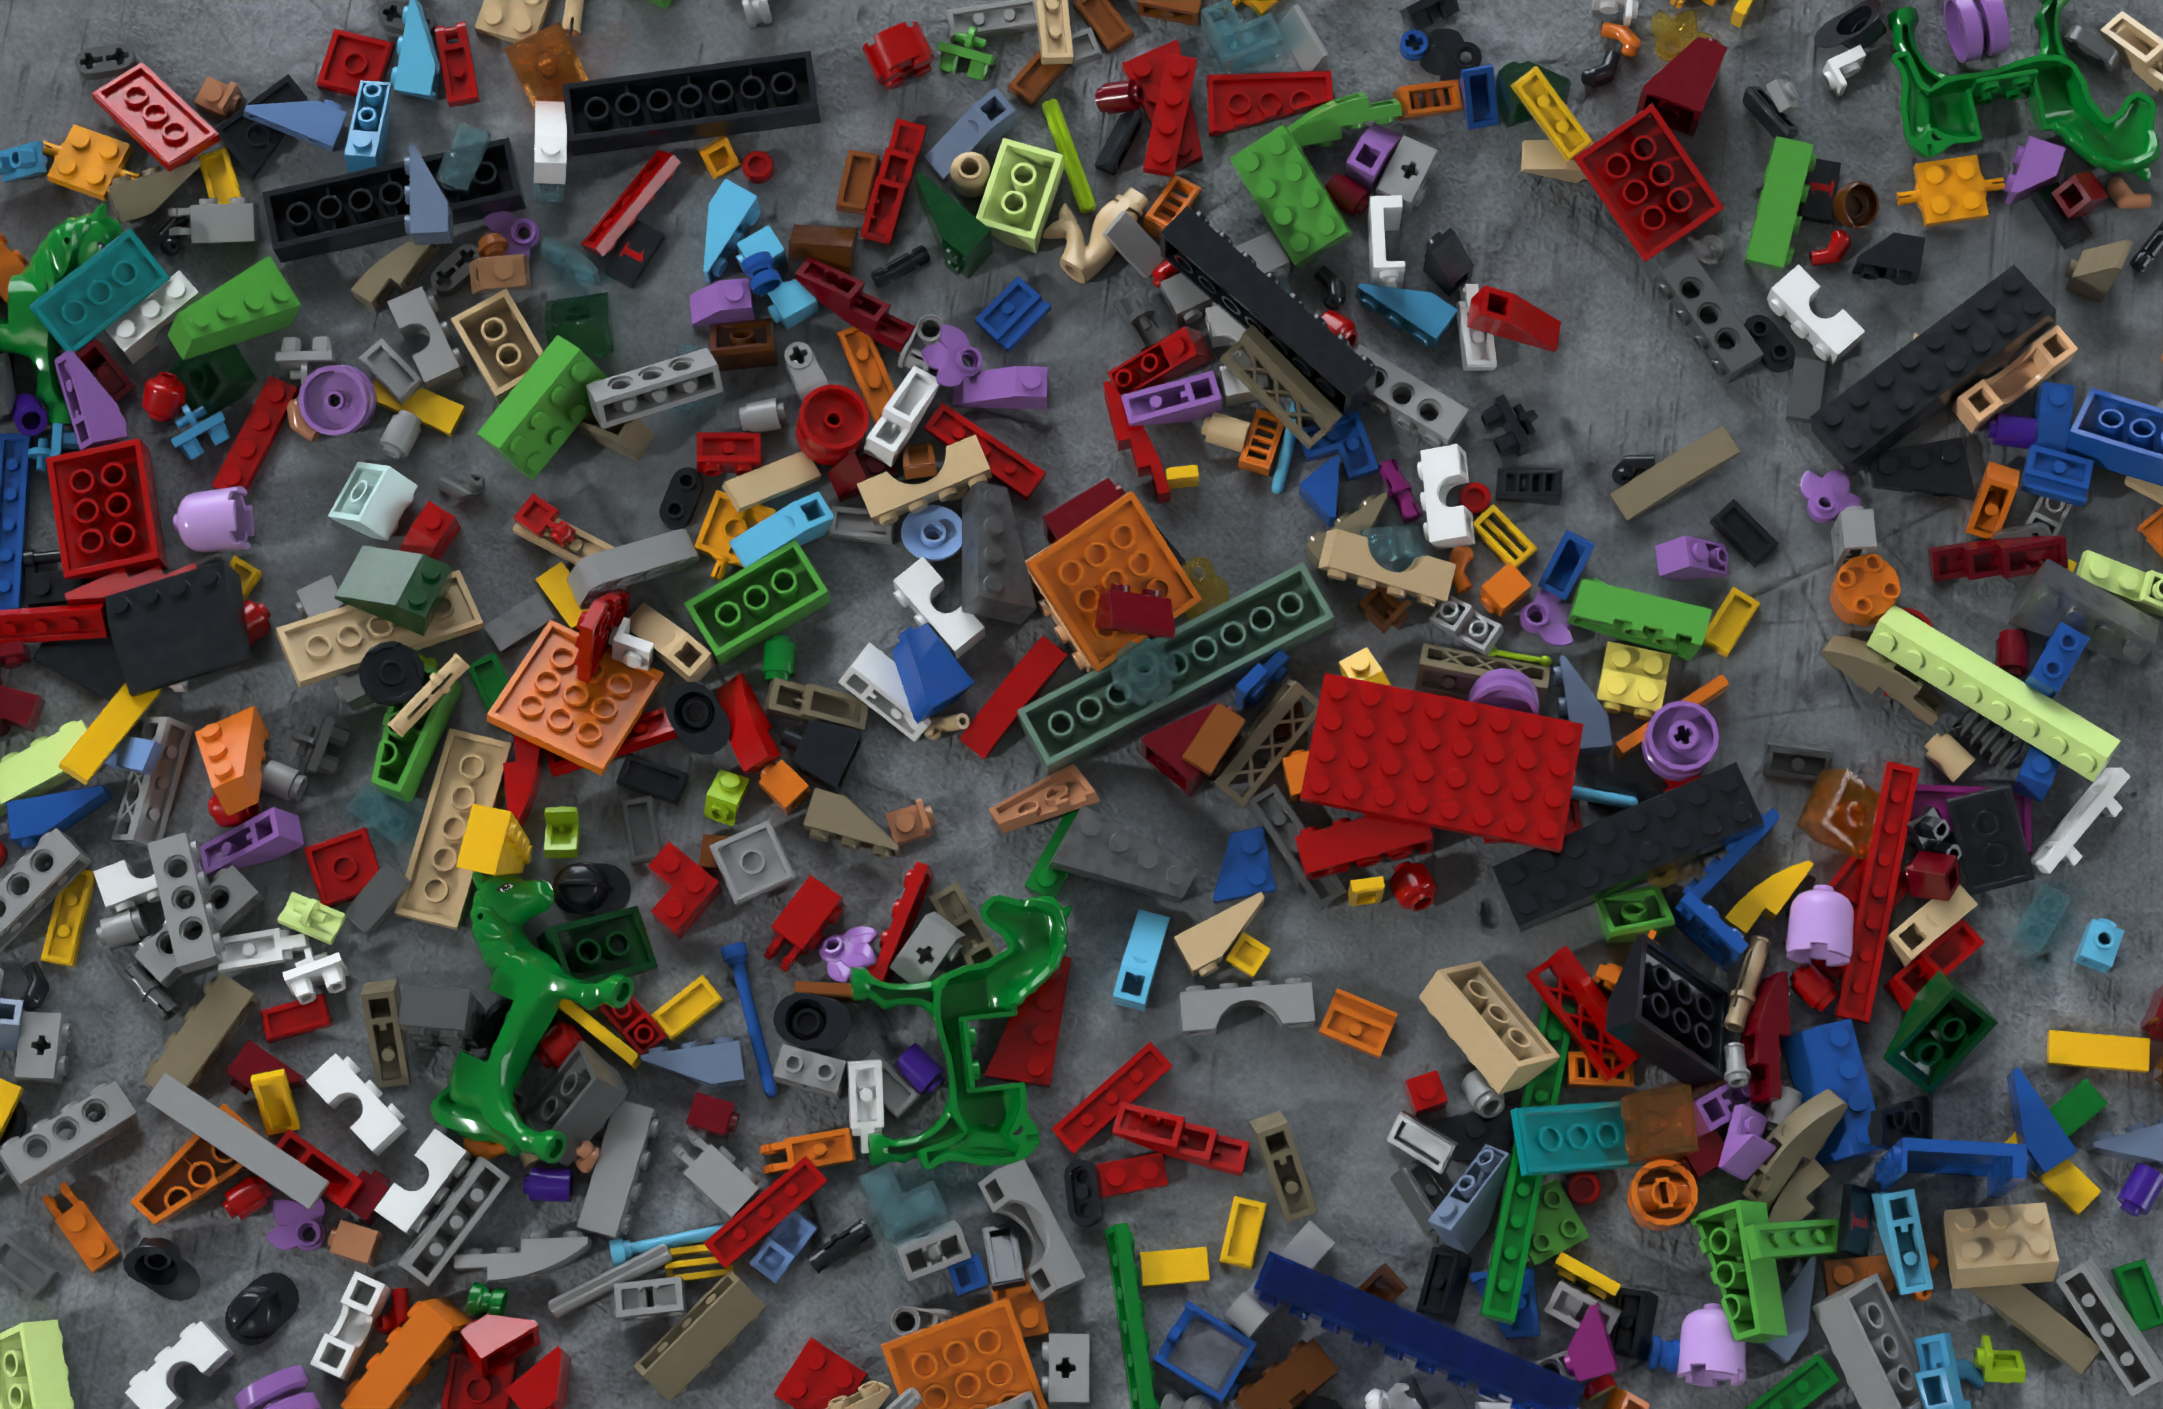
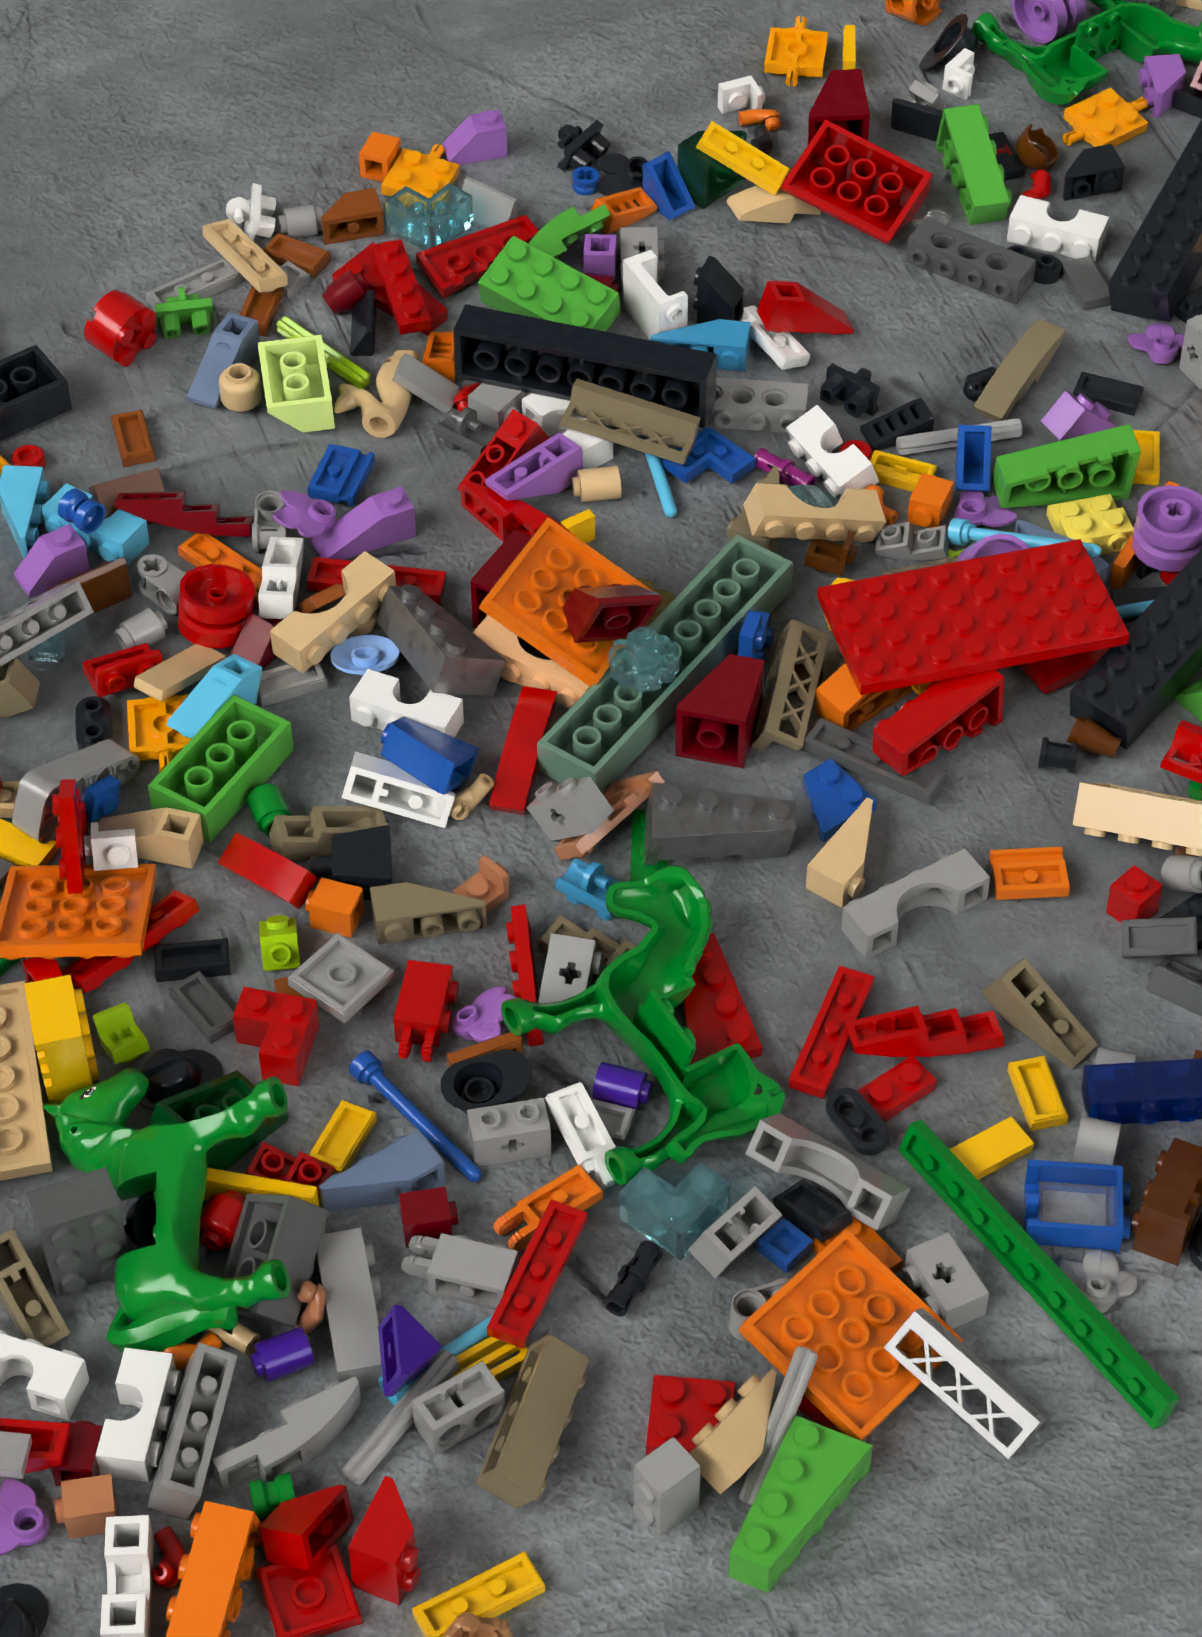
camera: 30 degrees left, 25 degrees down
black piece [665,682,731,755] -> none
medium blue slope [749,1210,819,1284] -> none
red slope [860,118,928,246] -> none
black axle [871,245,930,288] -> none
dark green slope [915,171,993,279] -> none
medium azure slope [1113,909,1170,1012] -> none
dark orange tile [1182,703,1246,776] -> none
yellow plate [1225,932,1271,979] -> none
orange slope [1238,408,1285,477] -> none
blue slope [1298,456,1340,527] -> none
yellow tile [1348,876,1385,907] -> none
red head [1389,861,1438,912] -> none
clear yellow plate [1651,9,1712,62] -> none
none -> blue plate [83,775,121,823]
none -> dark purple slope [378,1305,443,1397]
none -> light grey brick [527,777,614,841]
none -> dark azure hips [555,858,621,921]
none -> light grey axle [896,418,1023,456]
none -> medium azure piece [947,518,1101,558]
none -> black bush [1038,737,1078,773]
none -> reddish brown cone [1066,716,1122,758]

